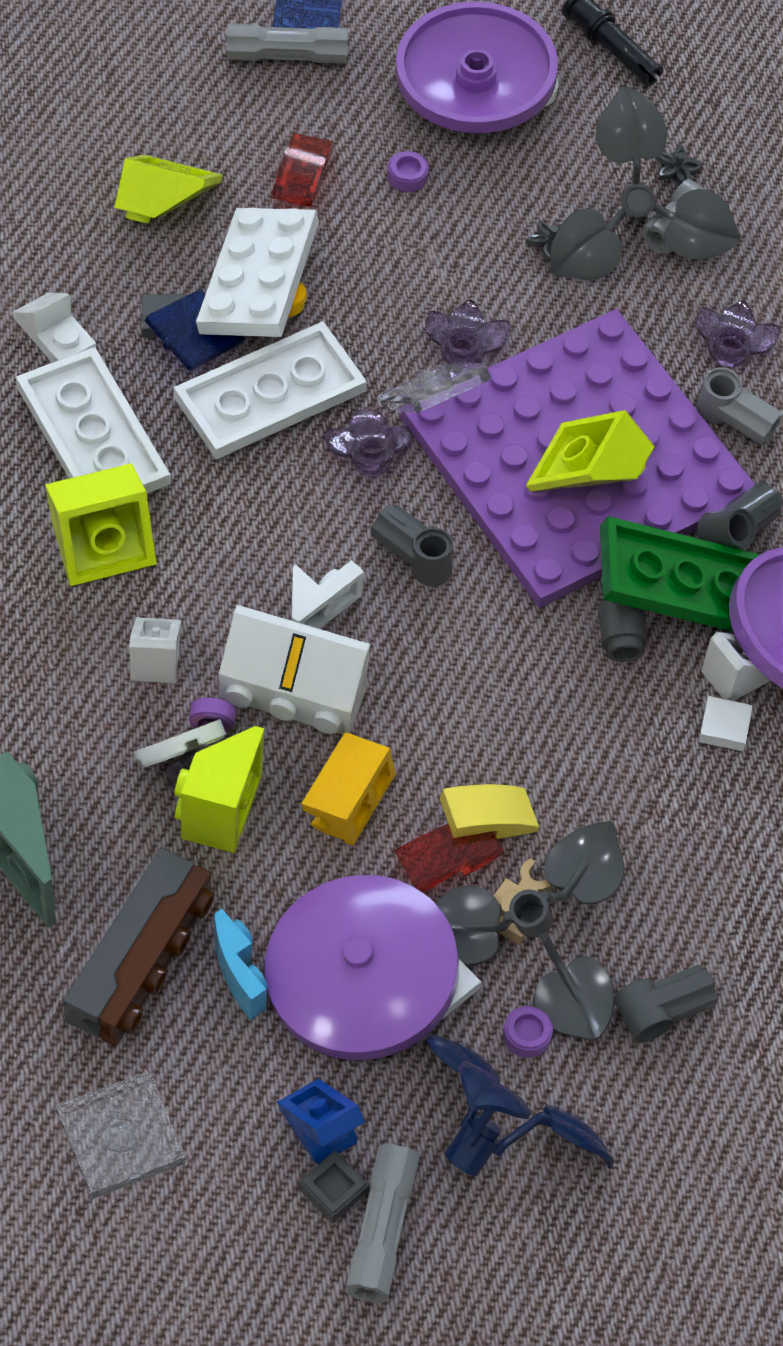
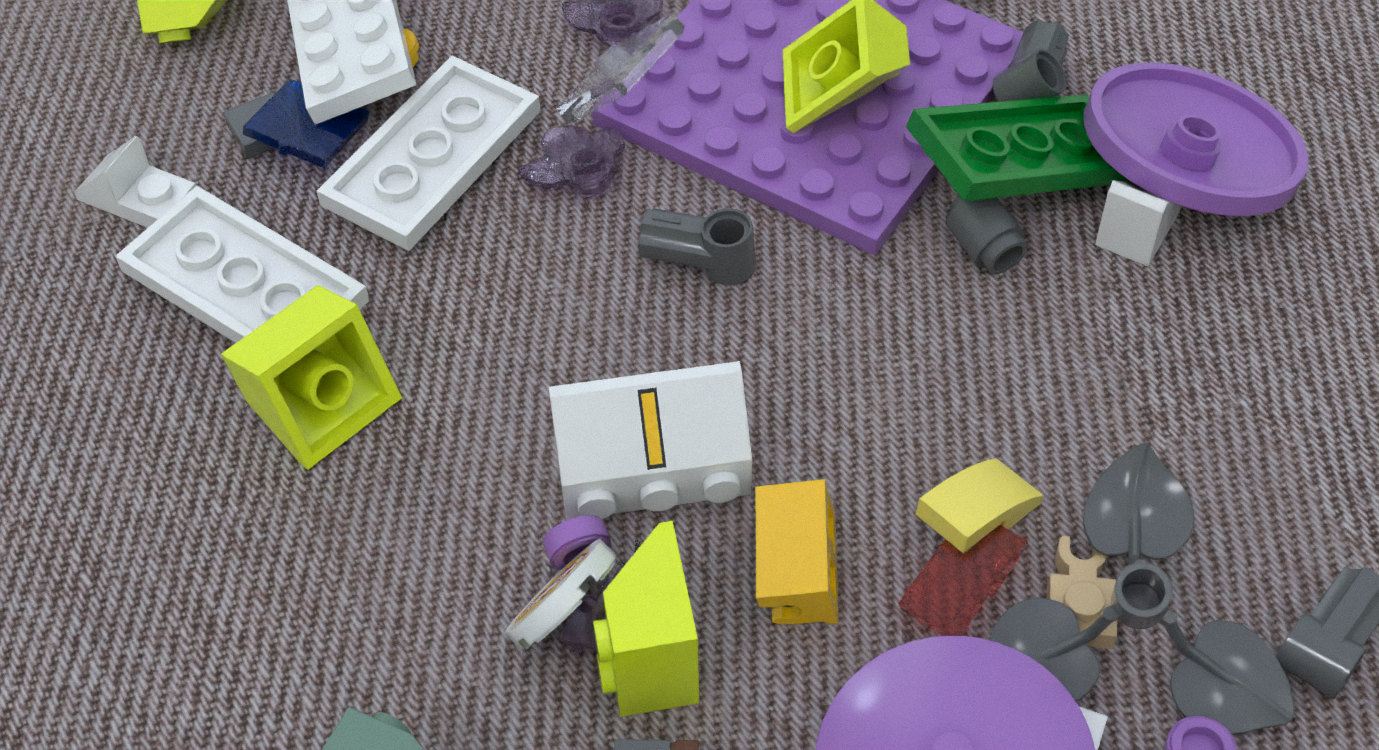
camera: 20 degrees left, 5 degrees down
white slope [129,617,181,683] -> none
white slope [291,560,364,629] -> none
white tile [698,696,753,751] -> none

